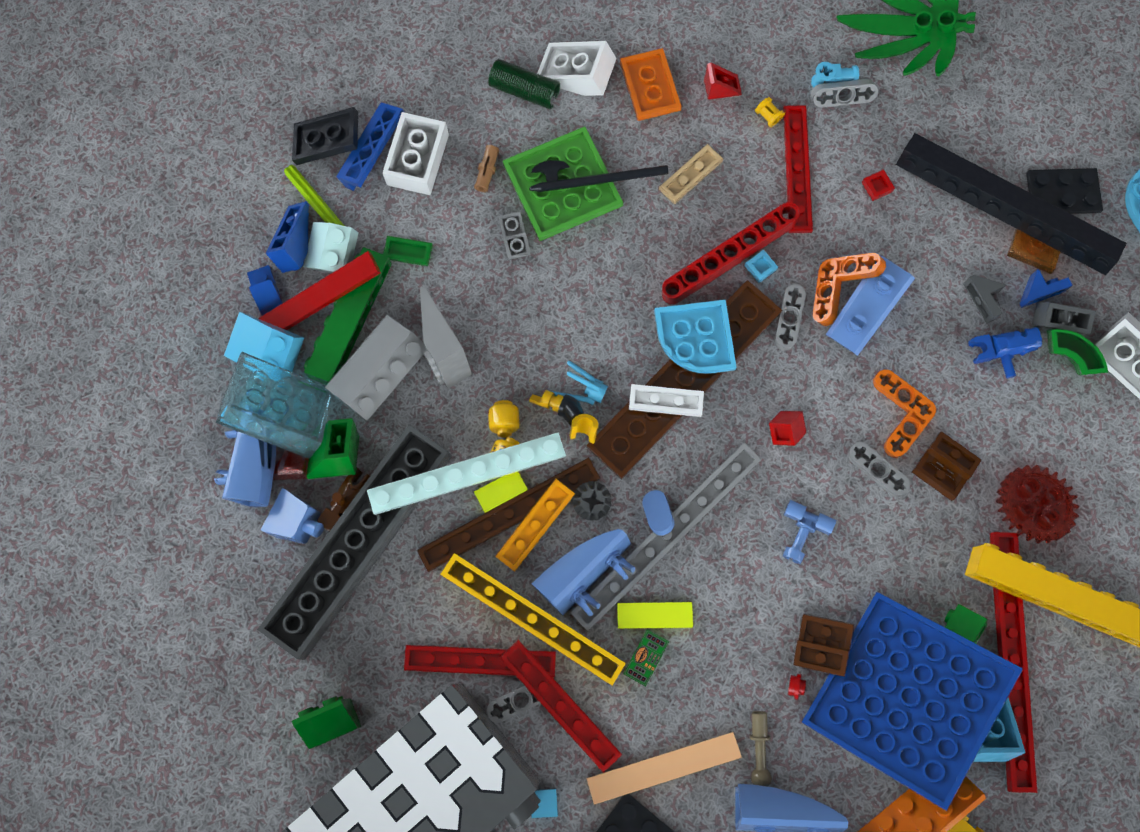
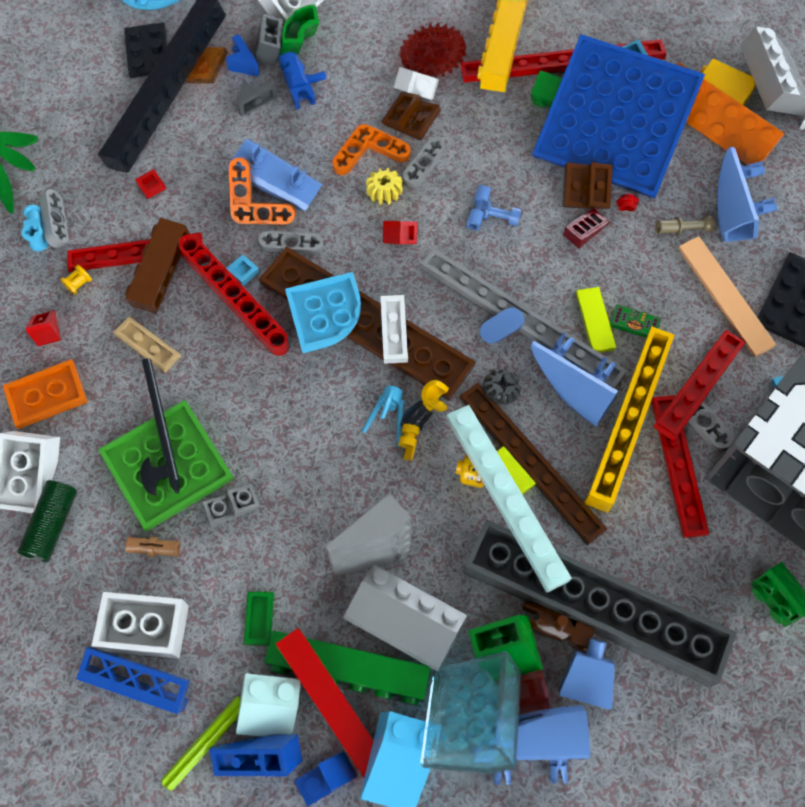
camera: 100 degrees left, 10 degrees down
black plate [292,107,358,165] -> none
yellow head [488,400,520,438] -> none
light orange tile [495,478,575,572] -> none
none -> reddish brown brick [125,217,189,314]
none -> light yellow gear [366,168,403,206]
none -> white slope [394,67,439,100]
none -> dark red slope [563,208,610,249]

